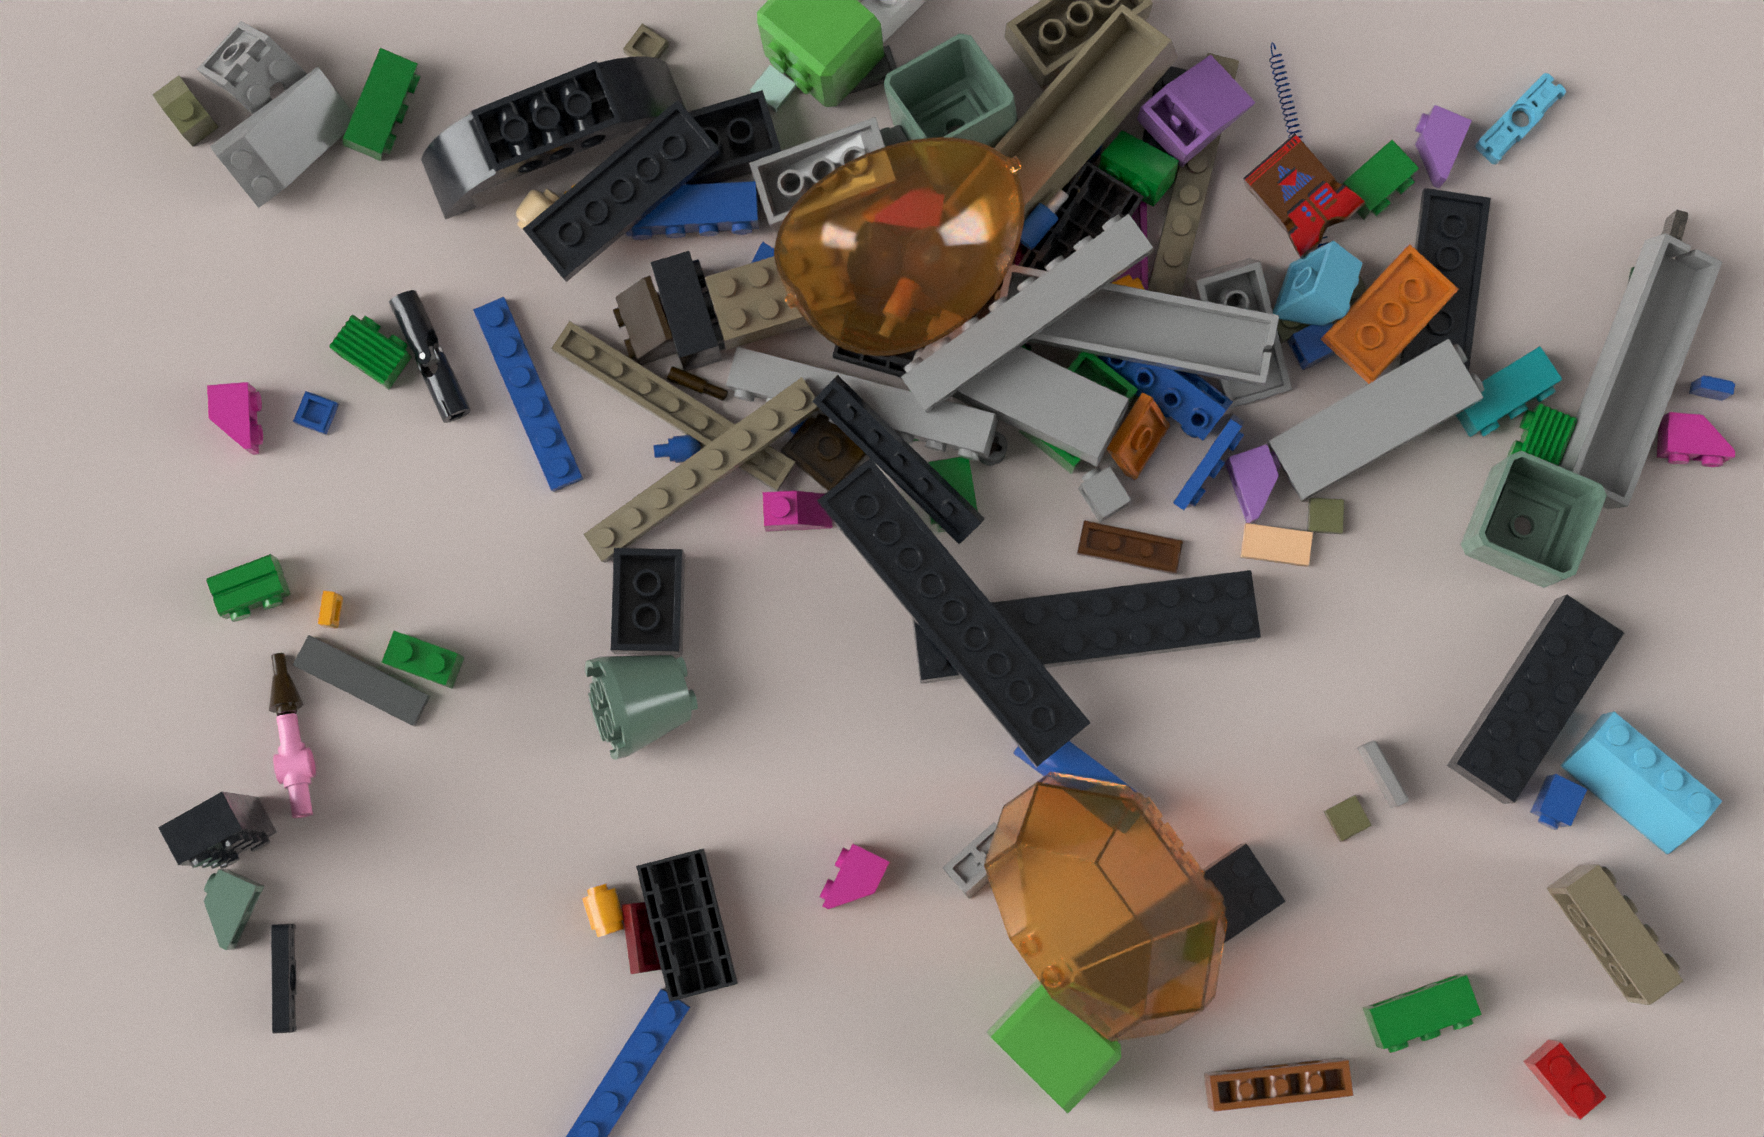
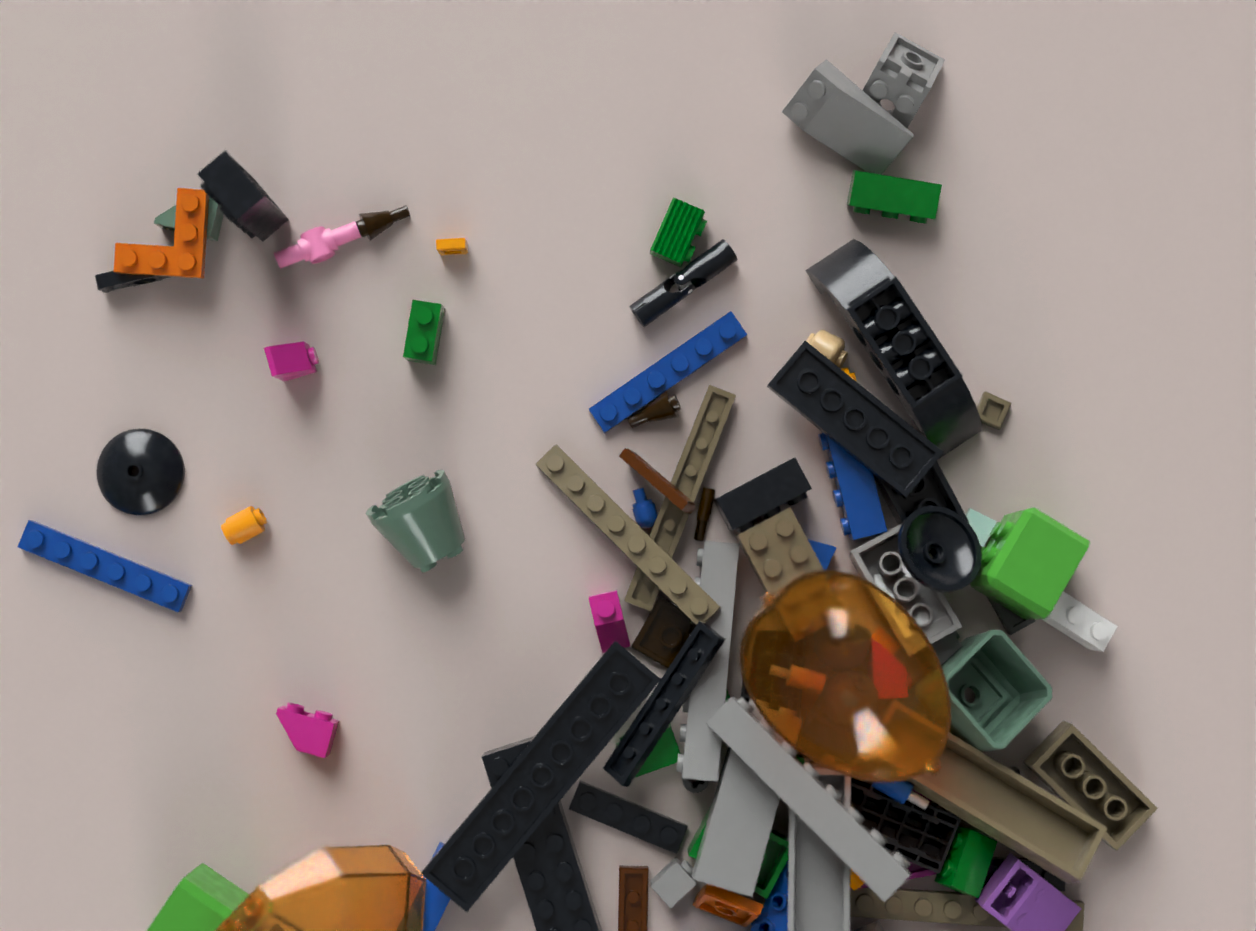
camera: 80 degrees right, 5 degrees up
olive slope [152,75,219,147] -> none
green brick [206,554,290,622] -> none
dark pink slope [207,382,264,455] -> none
blue tile [293,391,339,435] -> none
dark grey tile [293,635,431,726] -> none
black brick [610,548,685,655] -> none
dark brown slope [613,275,678,366] -> none
dark red plate [622,902,661,974] -> none
black piece [636,848,738,1002] -> none
light grey hinge [943,822,1020,899] -> none
none -> black dish [96,429,185,515]
none -> orange plate [114,188,209,279]
none -> dark pink slope [264,341,319,382]
none -> black plate [569,780,688,854]
none -> reddish brown tile [619,448,696,514]
none -> dark brown cone [628,391,681,428]
none -> black dish [898,506,982,592]

